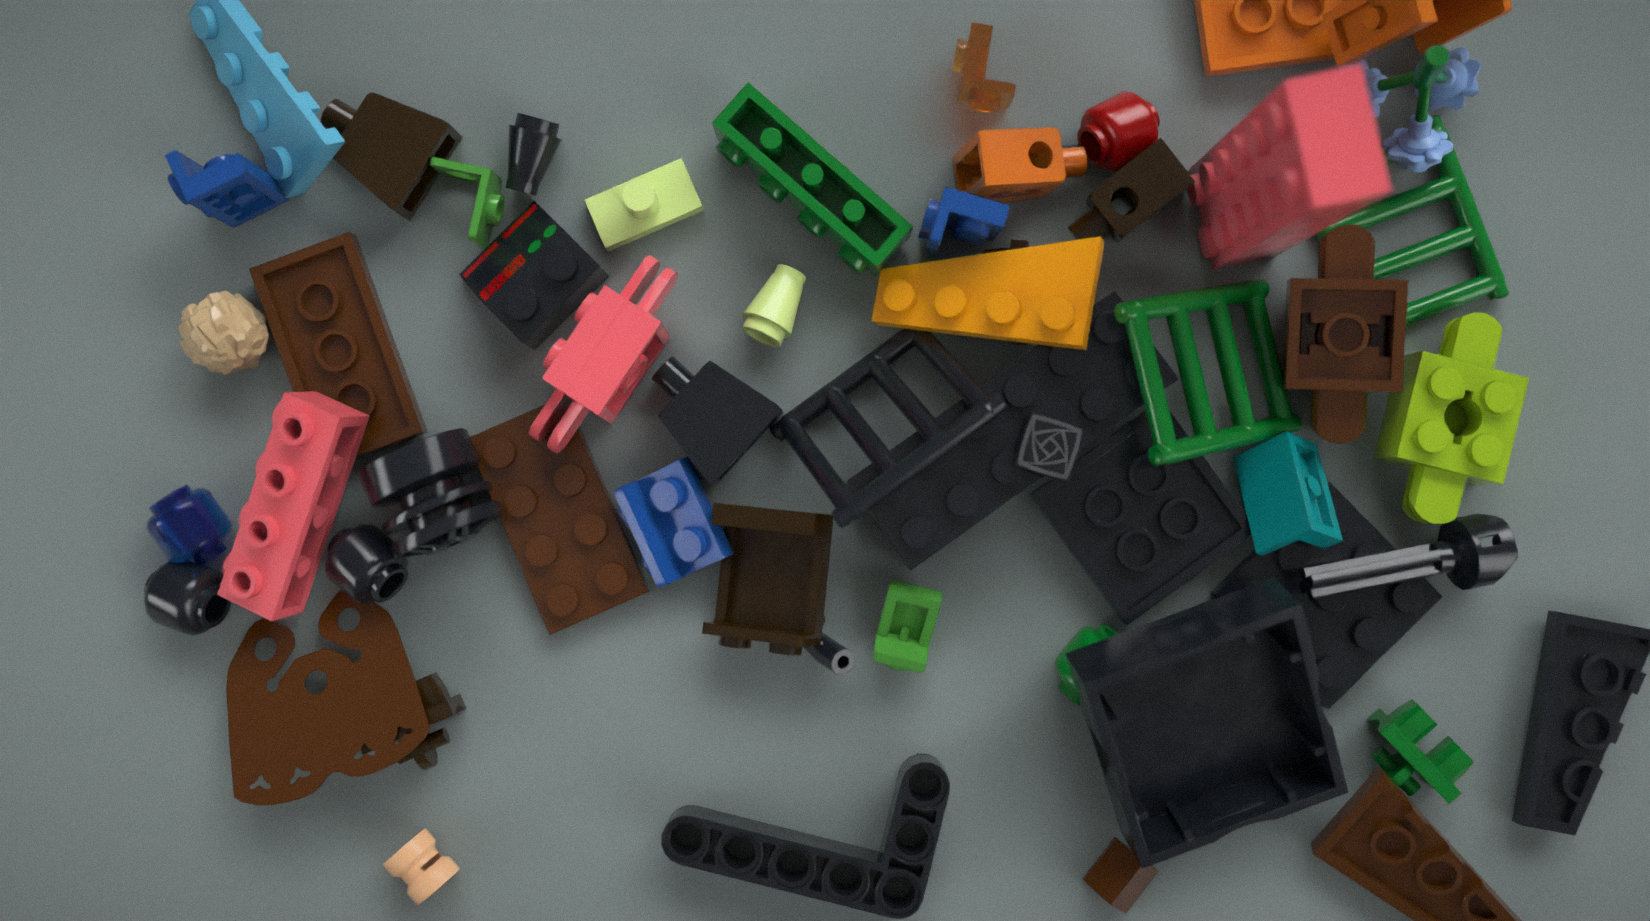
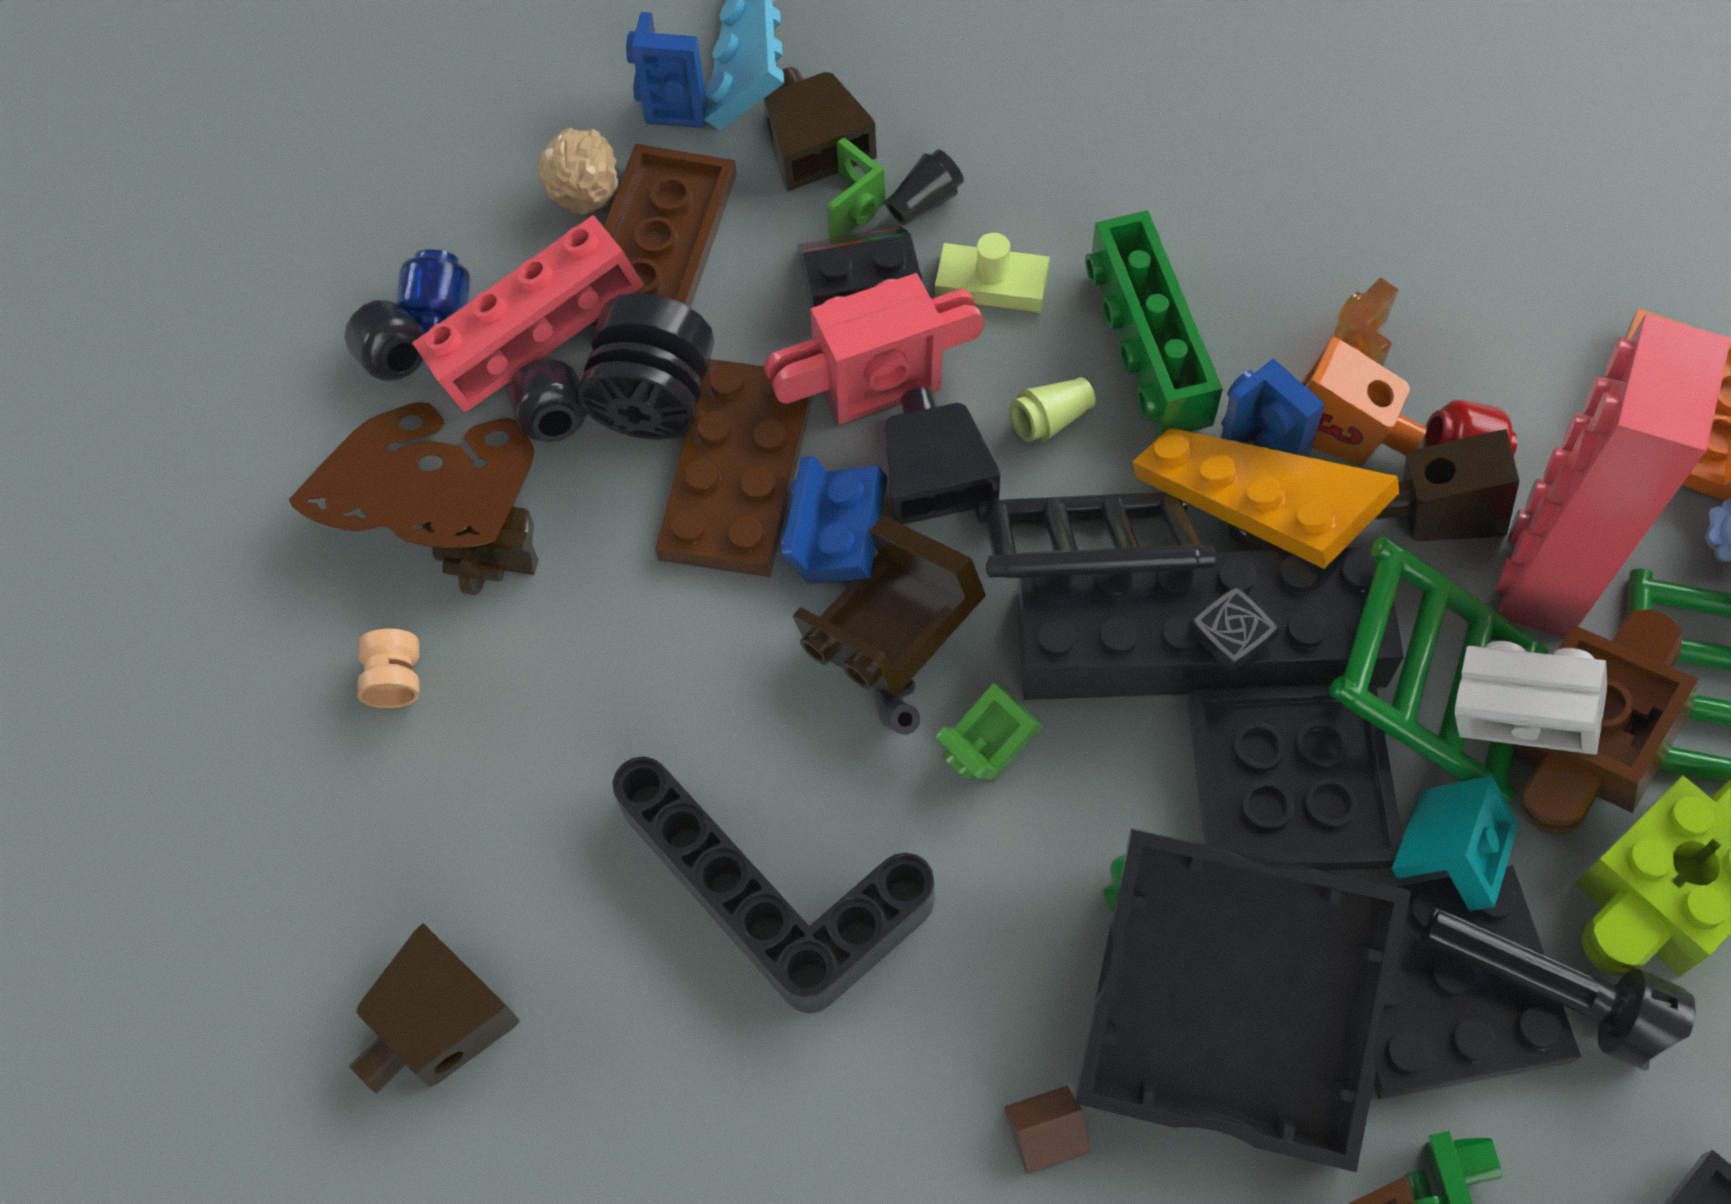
camera: 35 degrees right, 25 degrees down
none -> white brick [1455,641,1607,755]

